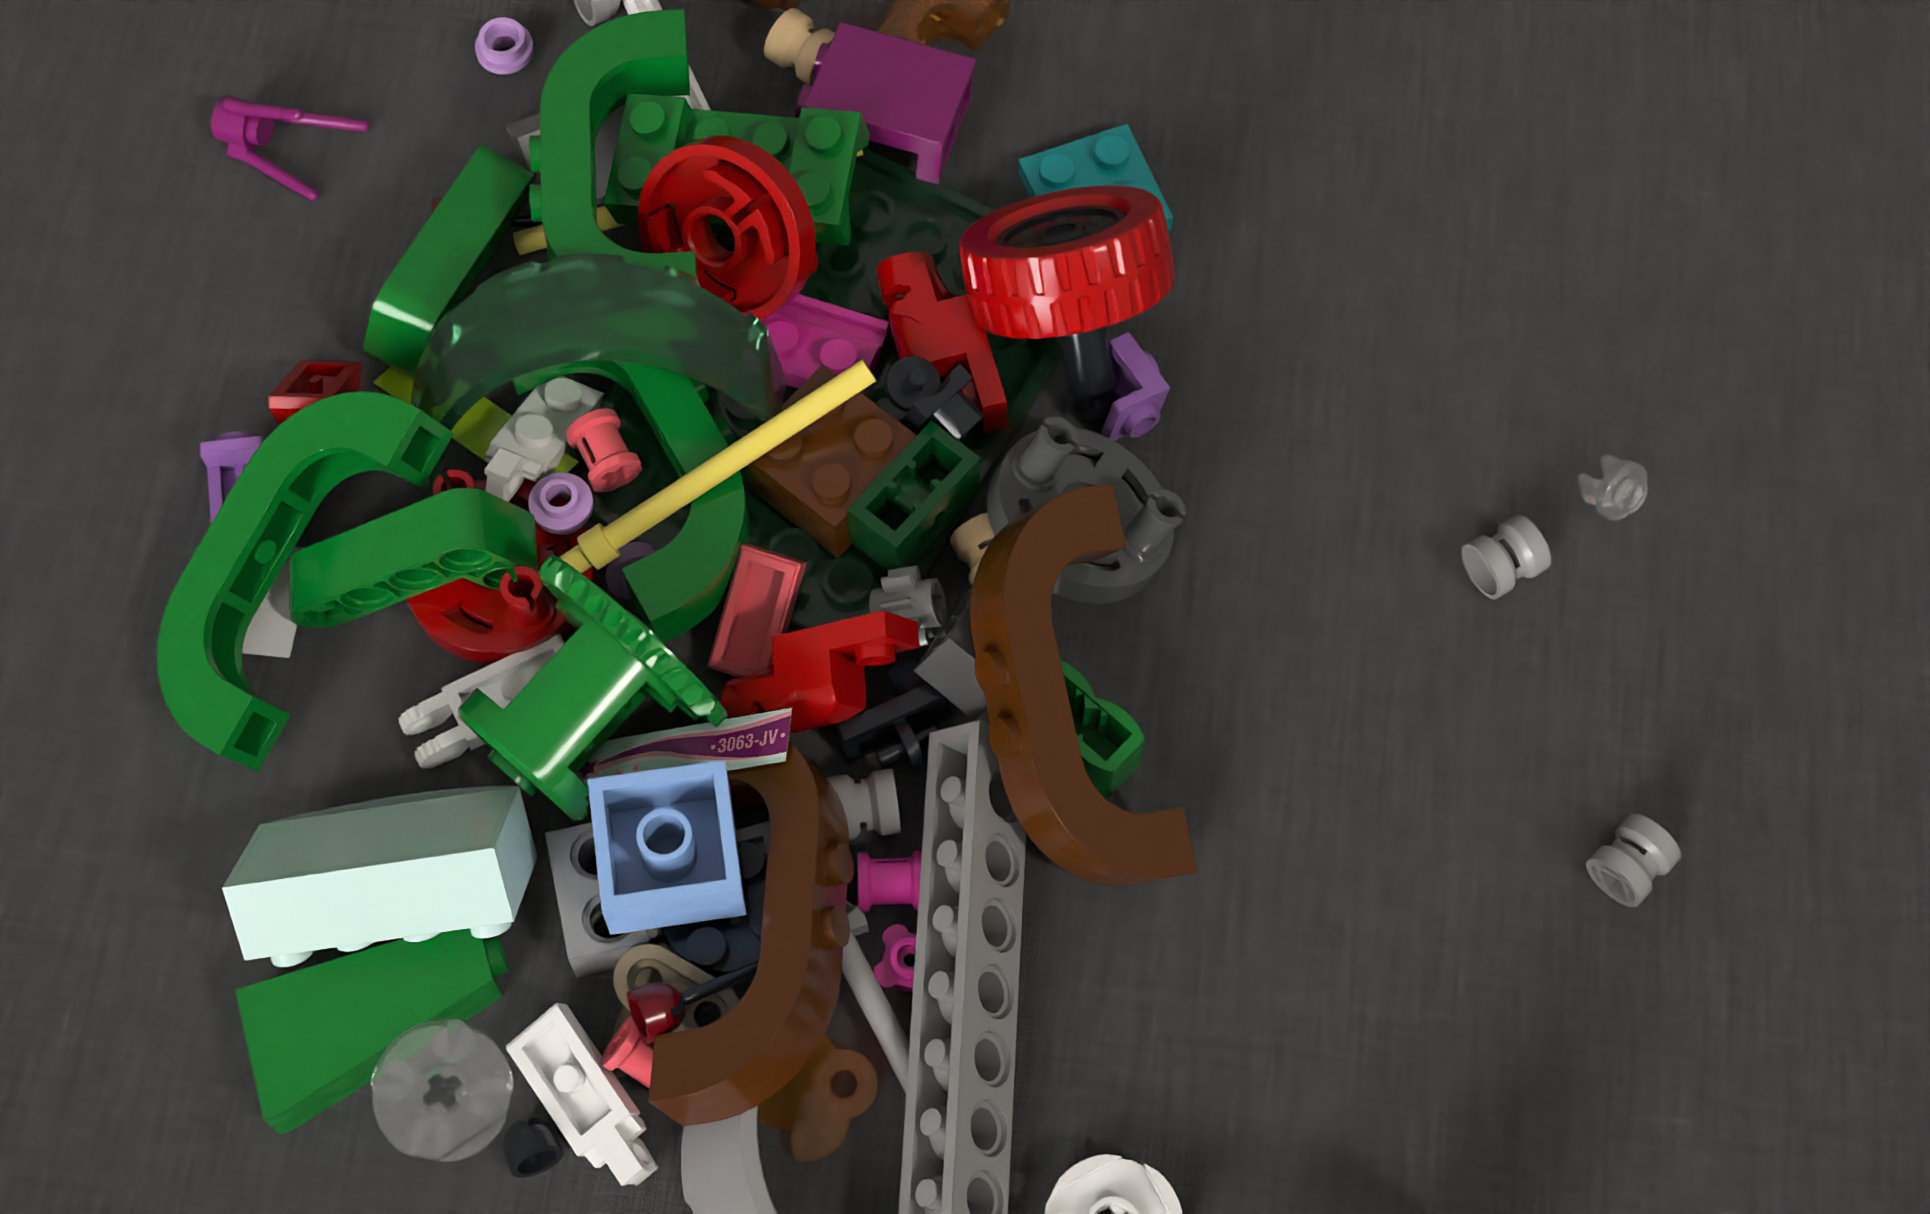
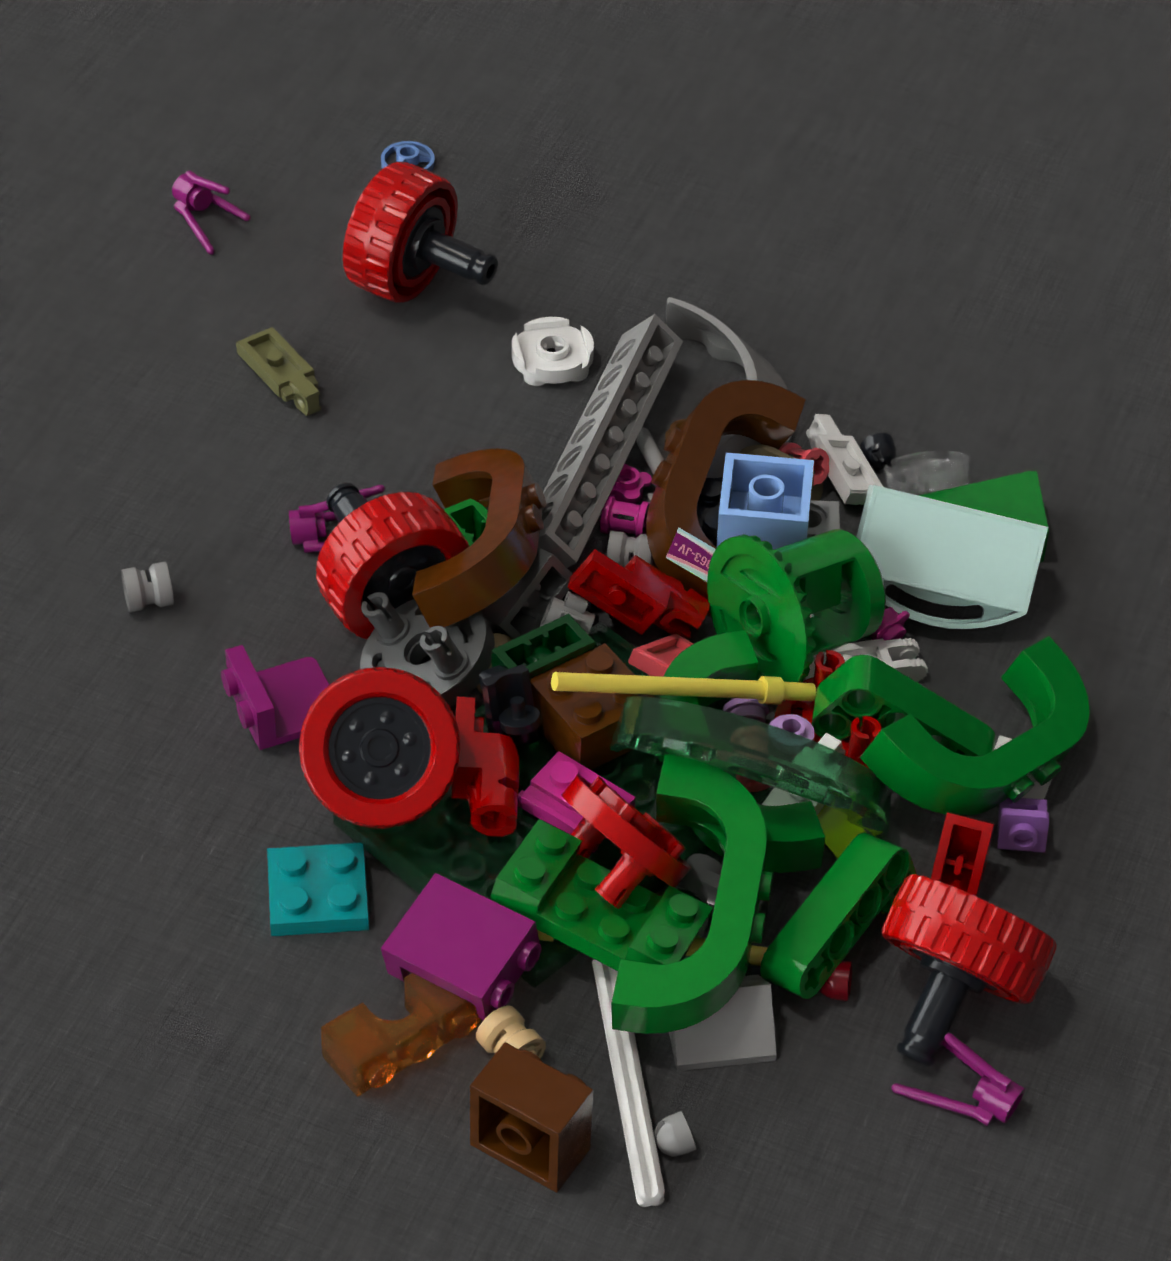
camera: 165 degrees left, 20 degrees down
lavender plate [475,17,534,74] -> none
dark red hinge [627,960,759,1044] -> none
clear plate [1578,455,1648,521] -> none
light grey wheel [1586,814,1681,907] -> none
none -> magenta bracket [221,645,329,750]
none -> olive hinge [236,327,321,416]
none -> magenta plant [289,485,385,553]
none -> red wheel [316,483,469,640]
none -> dark pink plate [870,607,910,641]
none -> red wheel [882,874,1057,1066]

